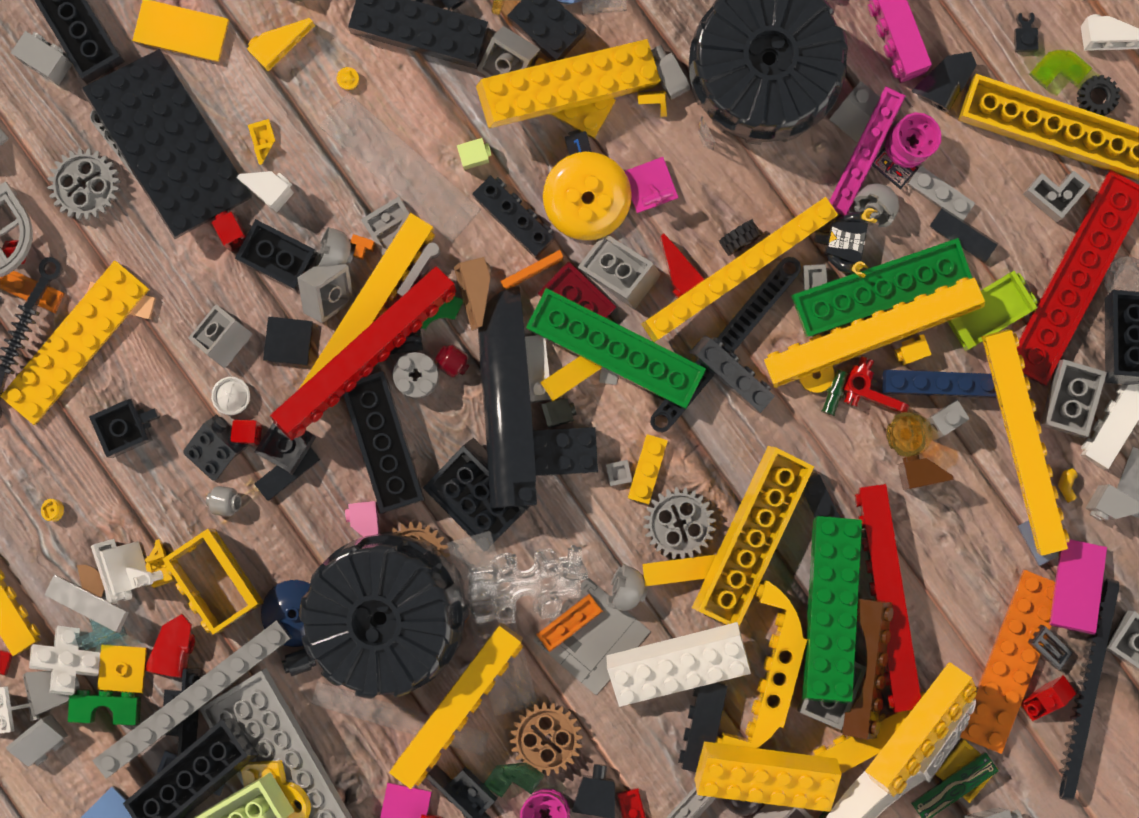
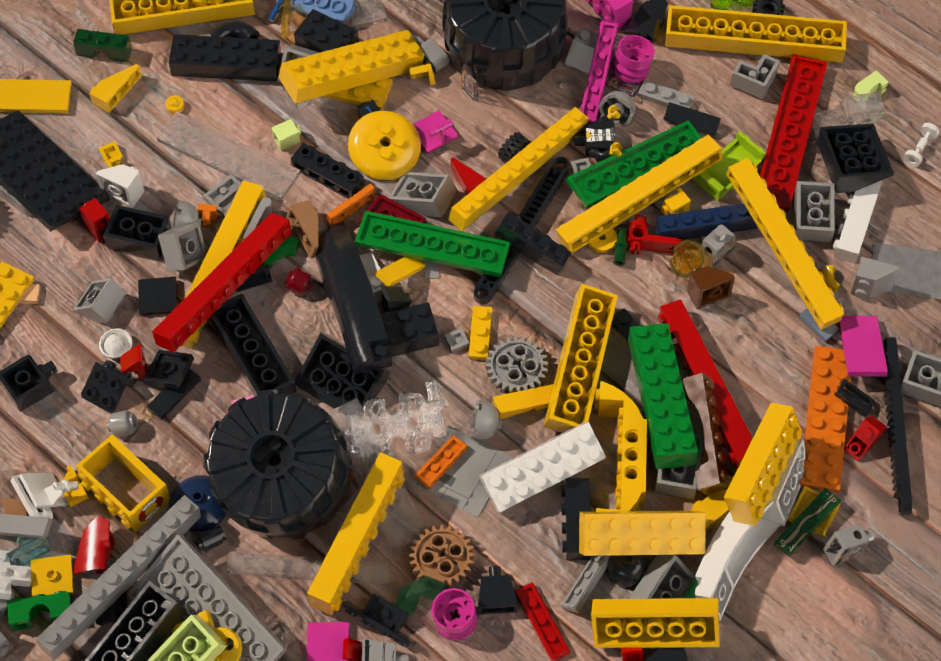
camera: 15 degrees left, 25 degrees down
light grey brick [393,352,439,399] -> none

